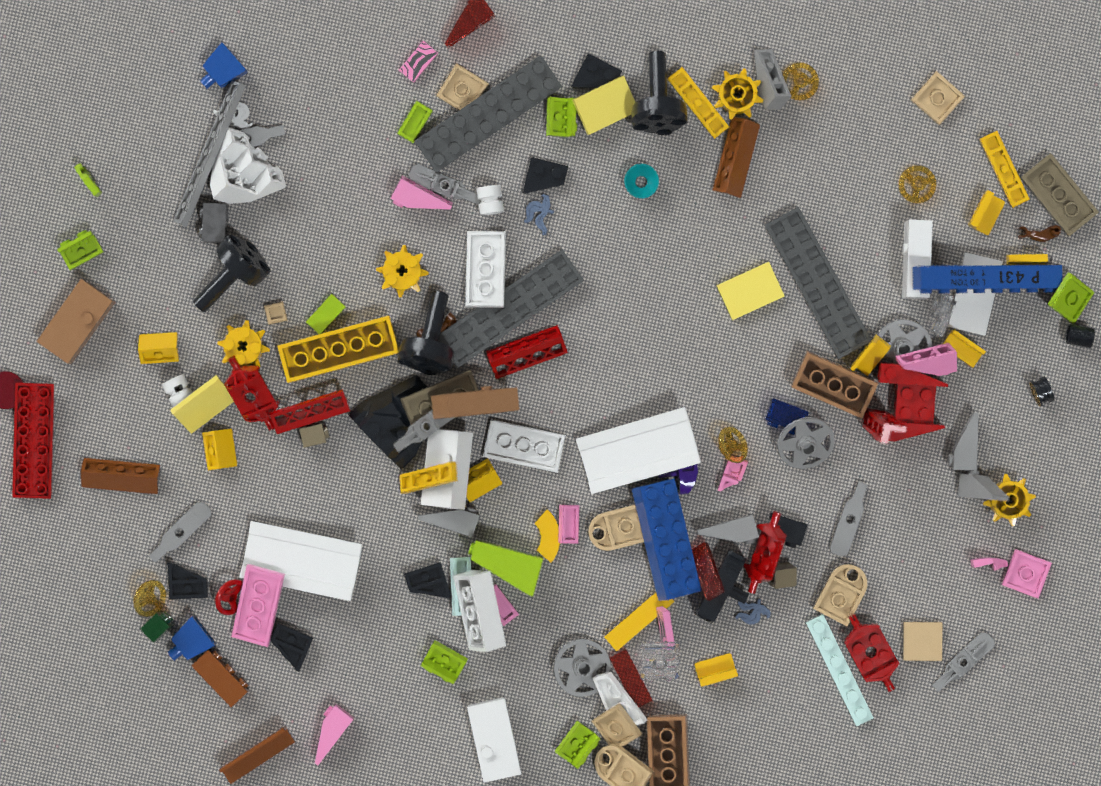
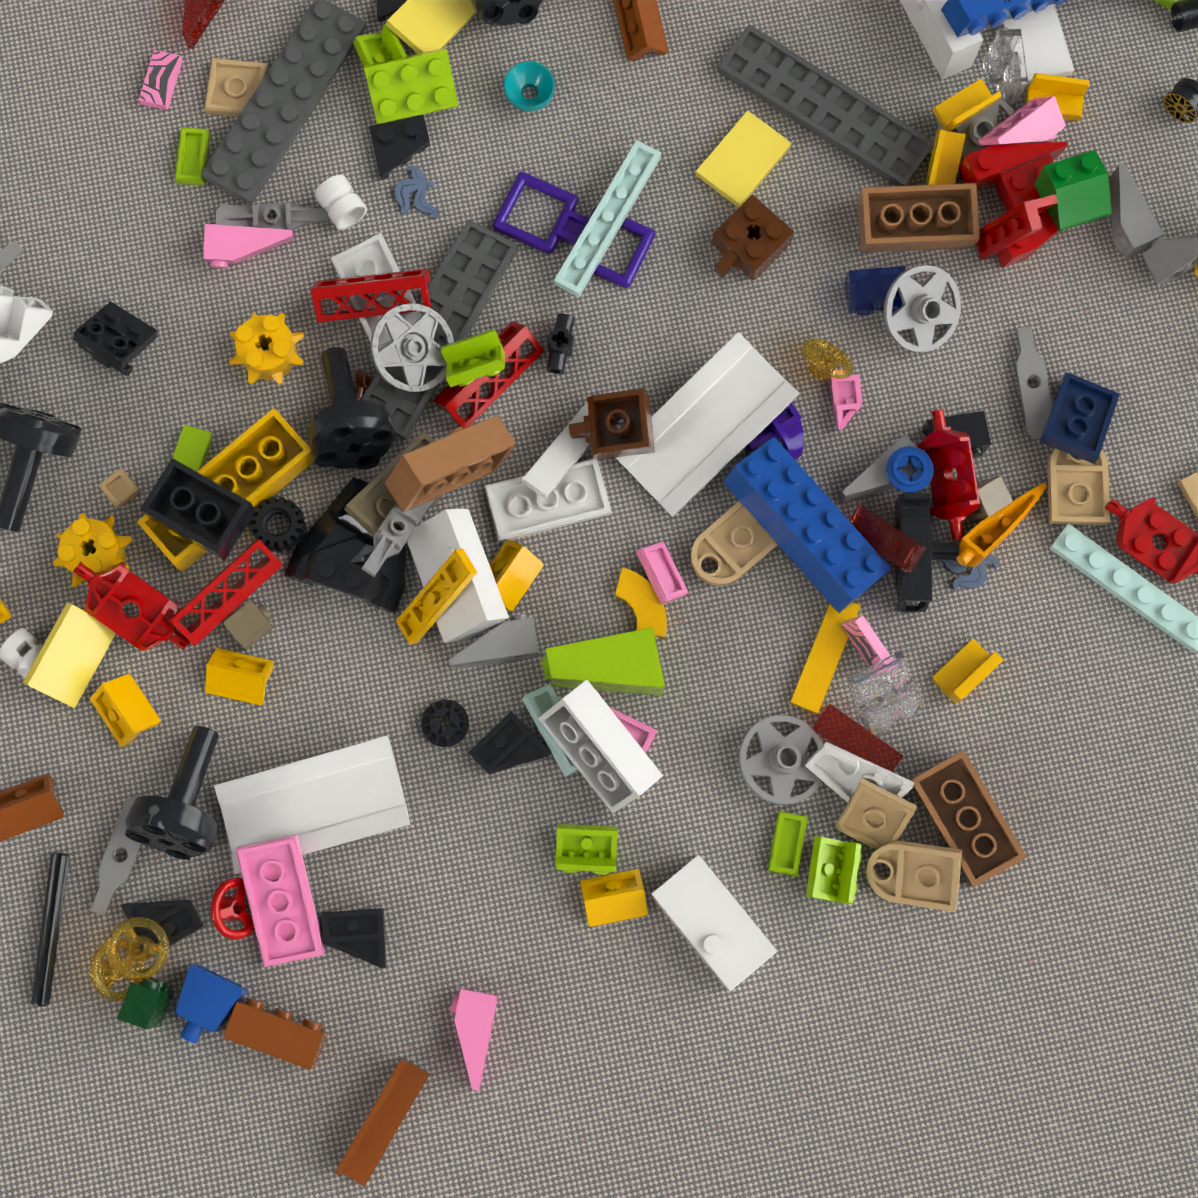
camera: 25 degrees left, 10 degrees down
none -> black axle [31,852,69,1007]
none -> black plate [73,301,158,376]
none -> clear yellow piece [106,917,169,981]
none -> black piece [125,726,219,860]
none -> black brick [140,458,256,561]
none -> yellow panel [205,648,274,706]
none -> black tyre [250,496,306,553]
none -> red fence [310,268,431,322]
none -> lime plate [363,48,459,124]
none -> light grey wheel [370,303,454,392]
none -> black gear [421,699,469,747]
none -> lime bracket [441,329,505,387]
none -> dark purple bar [492,172,655,288]
none -> white tile [522,402,591,499]
none -> black axle [546,313,575,374]
none -> light aqua plate [554,140,661,297]
none -> reddish brown hinge [569,388,655,460]
none -> yellow panel [580,869,648,927]
none -> reddish brown hinge [711,194,794,280]
none -> lime tile [767,811,808,877]
none -> blue gear [885,446,934,493]
none -> yellow panel [932,78,1002,132]
none -> light orange piece [956,482,1048,567]
none -> green slope [1034,150,1112,232]
none -> dark blue plate [1040,372,1120,464]

